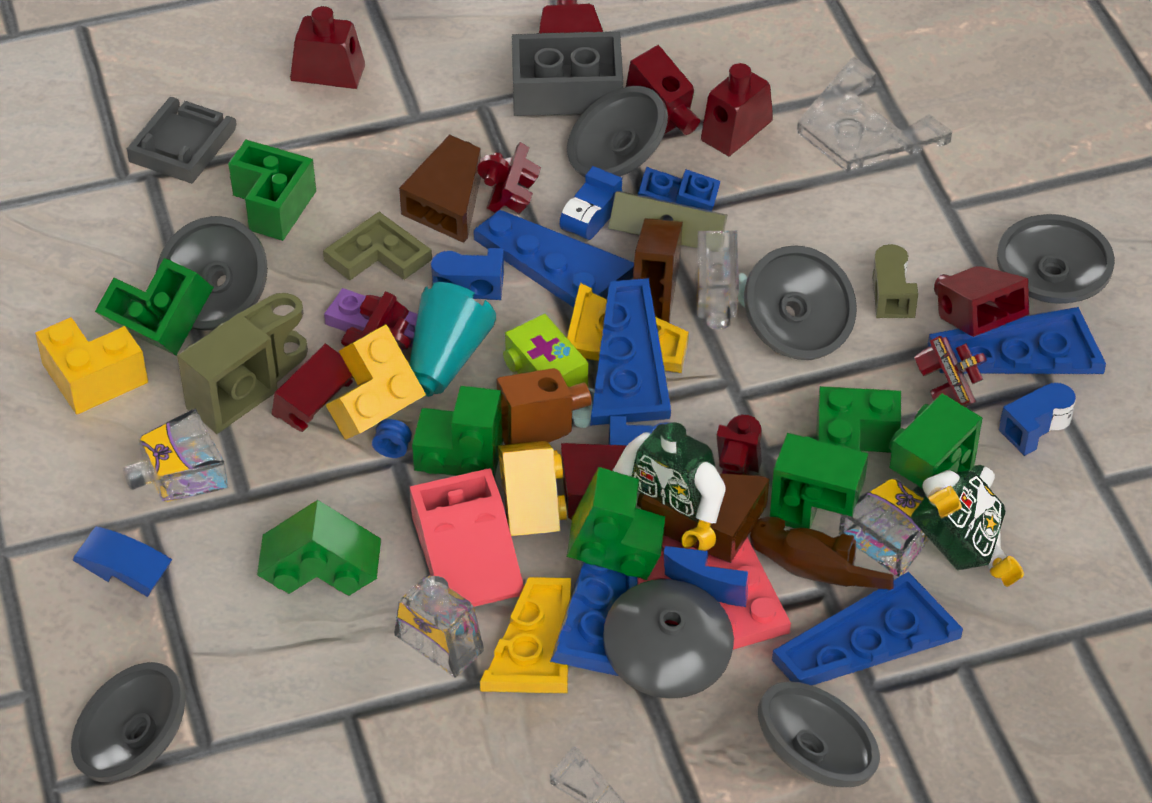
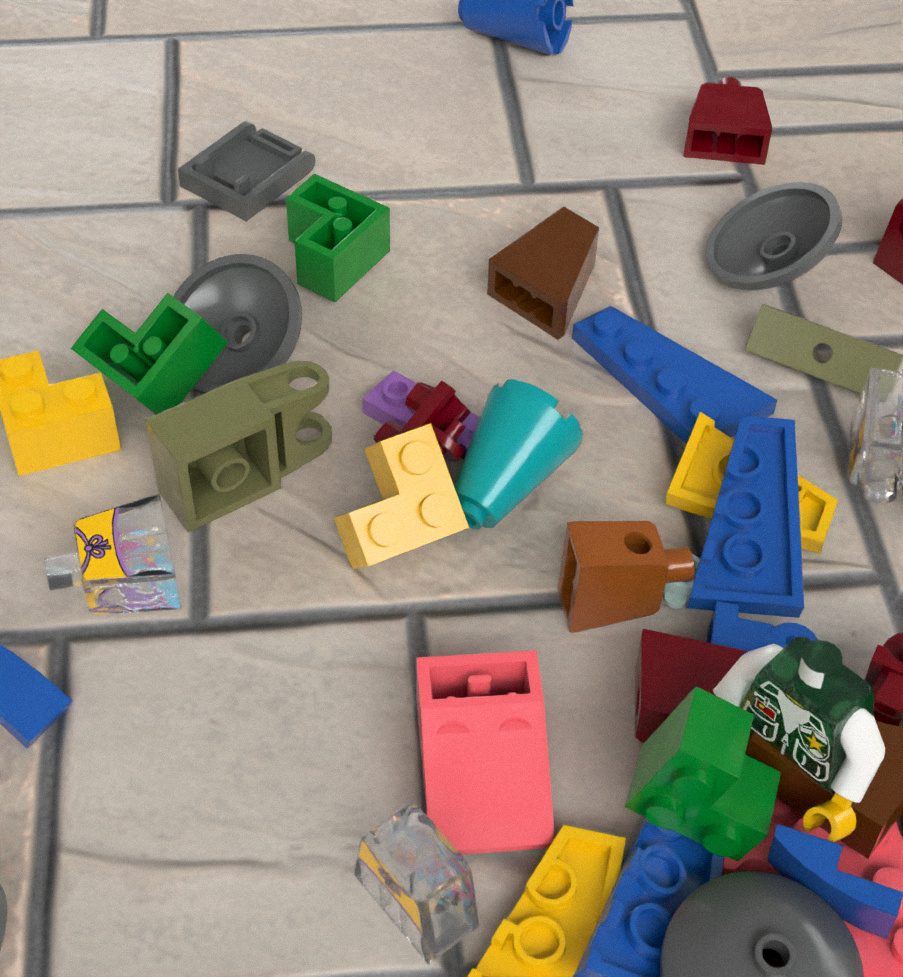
camera: 10 degrees right, 0 degrees up
green brick [257,499,381,596] -> none
dark red hinge [272,343,354,432] -> none
dark red torso [290,6,365,89] -> none
olive plate [323,212,432,280] -> none
blue bush [372,419,412,458] -> none
green brick [412,386,503,479] -> none
blue leg [431,248,504,300] -> none
dark red hips [477,142,541,214] -> none
yellow brick [498,441,567,536] -> none
lime brick [503,313,588,387] -> none
dark grey brick [512,32,623,116] -> none
blue leg [559,166,622,240] -> none
dark red torso [625,45,700,135] -> none
reddish brown slope [633,218,683,323] -> none
blue slope [637,167,721,211] -> none

